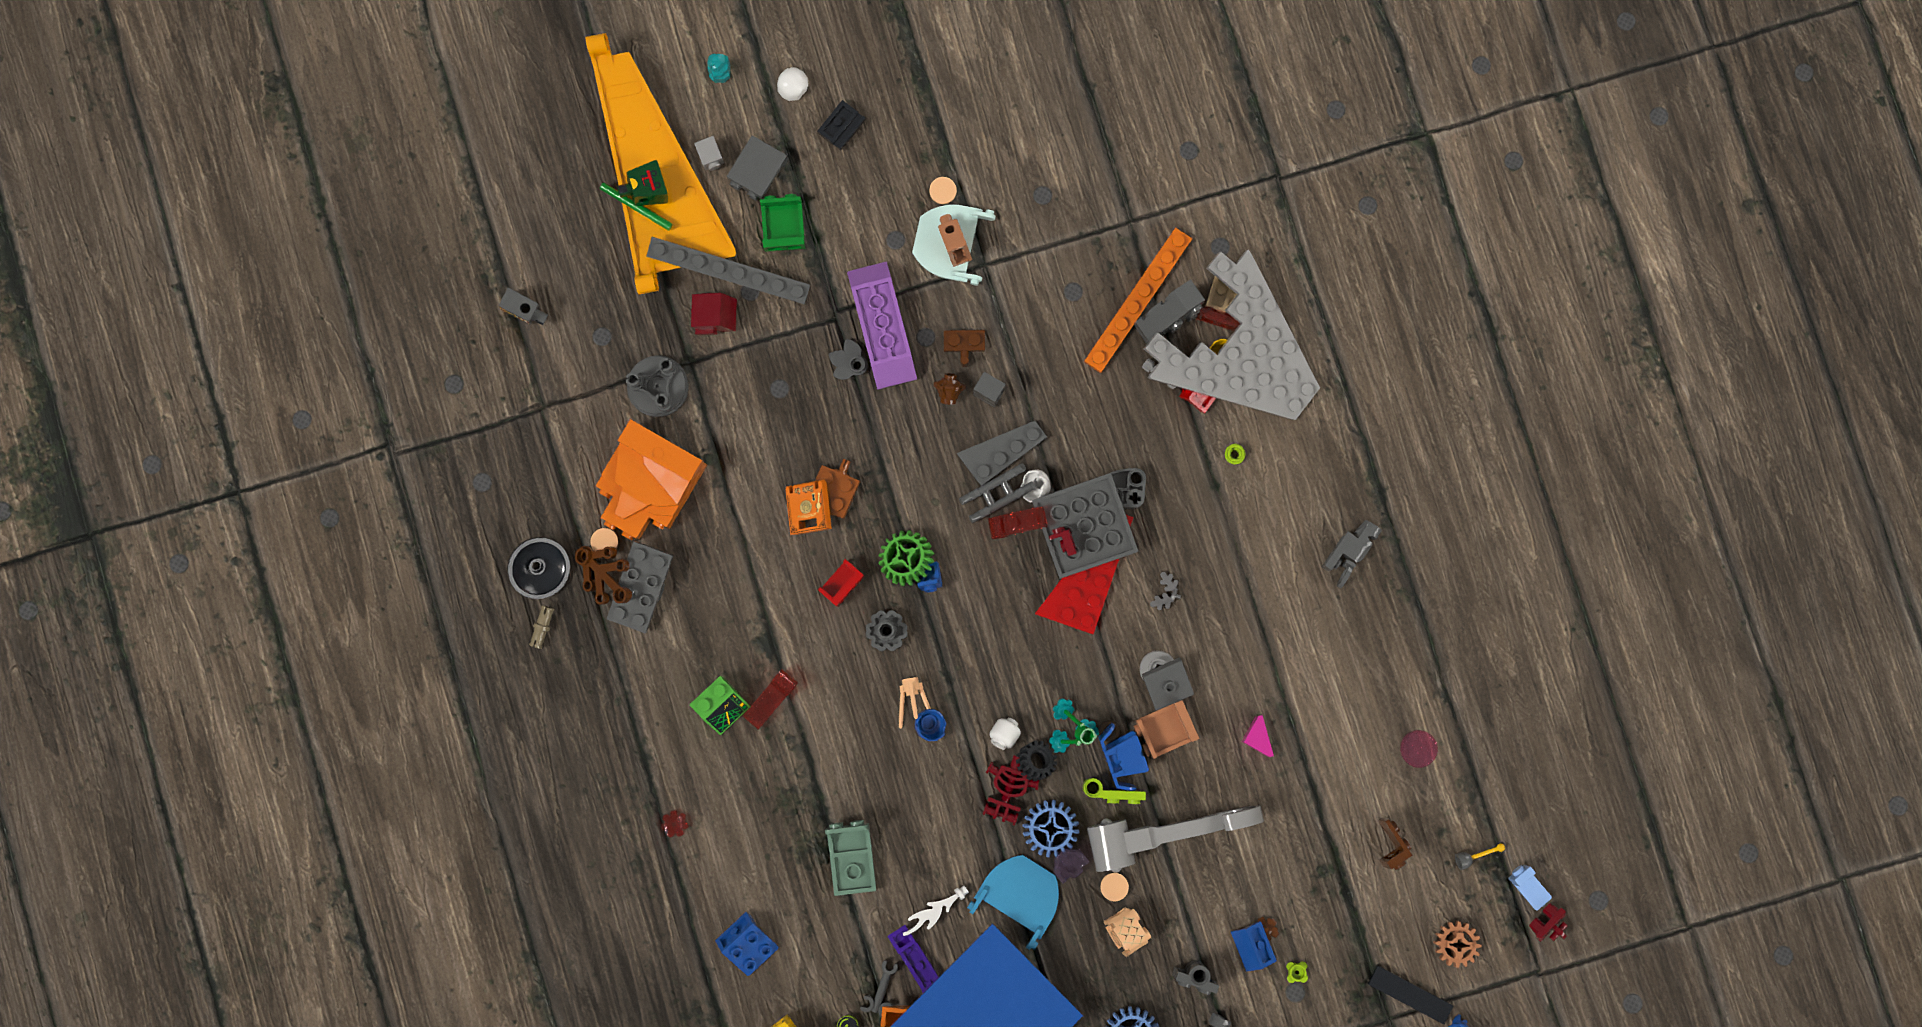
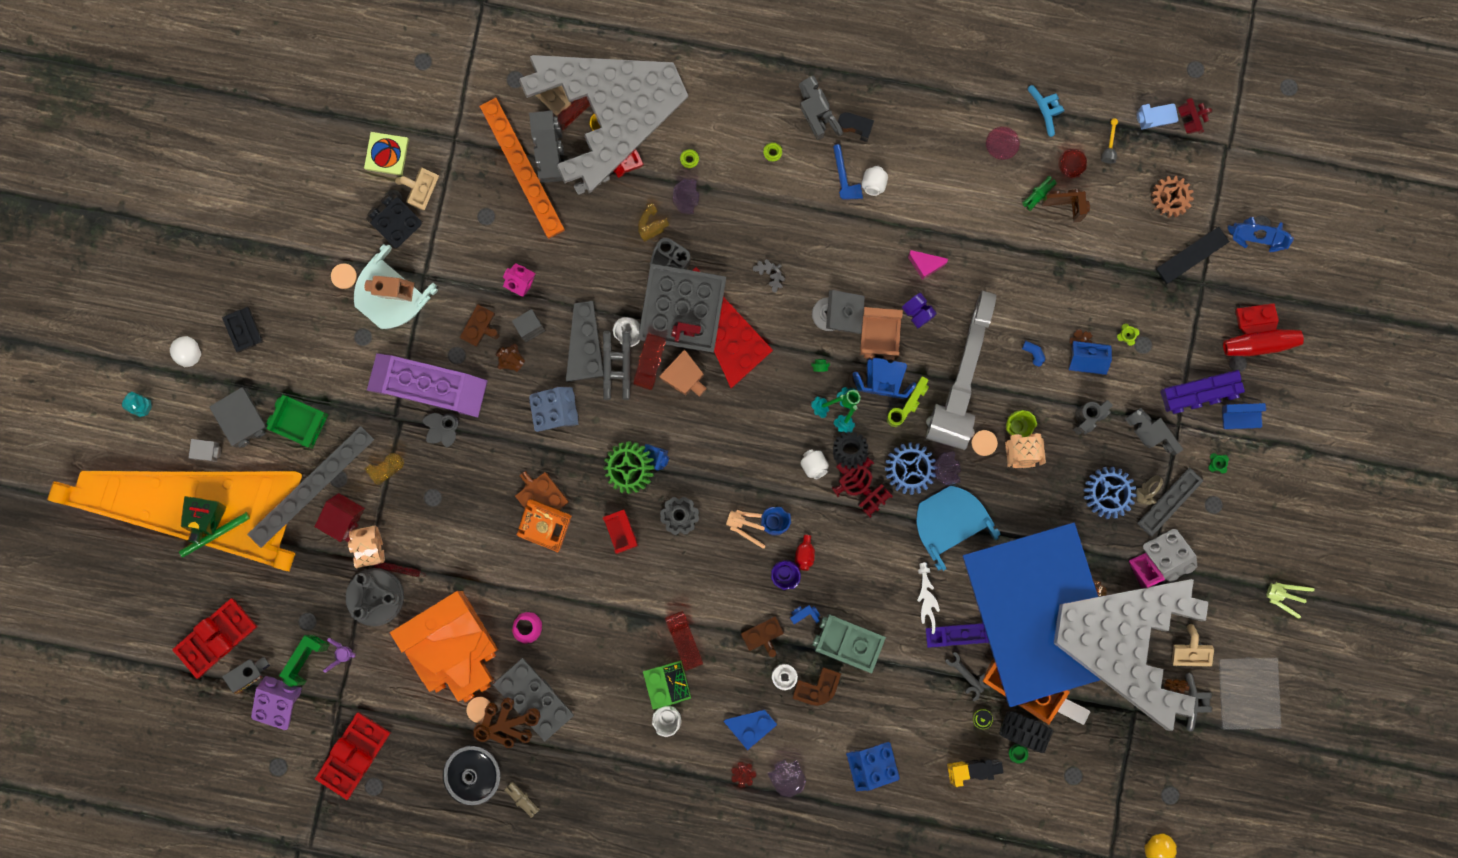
camera: 60 degrees left, 0 degrees up
none -> red plate [172,598,258,679]
none -> medium lavender bracket [251,676,302,730]
none -> green panel [279,634,330,687]
none -> red plate [315,712,391,800]
none -> medium lavender plant [323,638,356,673]
none -> light nougat brick [348,525,385,568]
none -> tile [364,132,409,176]
none -> clear yellow leg [365,453,404,485]
none -> black bracket [366,193,422,248]
none -> dark red piece [373,562,426,578]
none -> tan plate [395,168,439,210]
none -> dark pink brick [503,263,536,297]
none -> dark pink piece [512,612,542,644]
none -> sand blue bracket [529,387,579,432]
none -> clear yellow plant [638,203,669,242]
none -> white hair [652,705,681,737]
none -> nougat torso [659,350,707,397]
none -> clear purple hair [673,179,700,214]
none -> blue wing [723,709,777,750]
none -> reddish brown plate [741,617,784,657]
none -> lime plate [763,143,782,162]
none -> clear purple hair [768,759,806,797]
none -> dark purple hair [771,561,801,590]
none -> white wheel [772,664,798,690]
none -> blue bracket [790,605,821,624]
none -> reddish brown plate [792,667,841,706]
none -> red plant [795,535,815,571]
none -> green plate [811,359,830,372]
none -> blue piece [833,144,863,200]
none -> black leg [838,112,874,142]
none -> white head [862,166,888,196]
none -> dark purple wheel [901,293,937,329]
none -> lime hair [1006,410,1037,437]
none -> green pin [1022,176,1057,211]
none -> blue arm [1022,341,1045,367]
none -> dark azure piece [1028,85,1064,137]
none -> clear red hair [1058,149,1087,178]

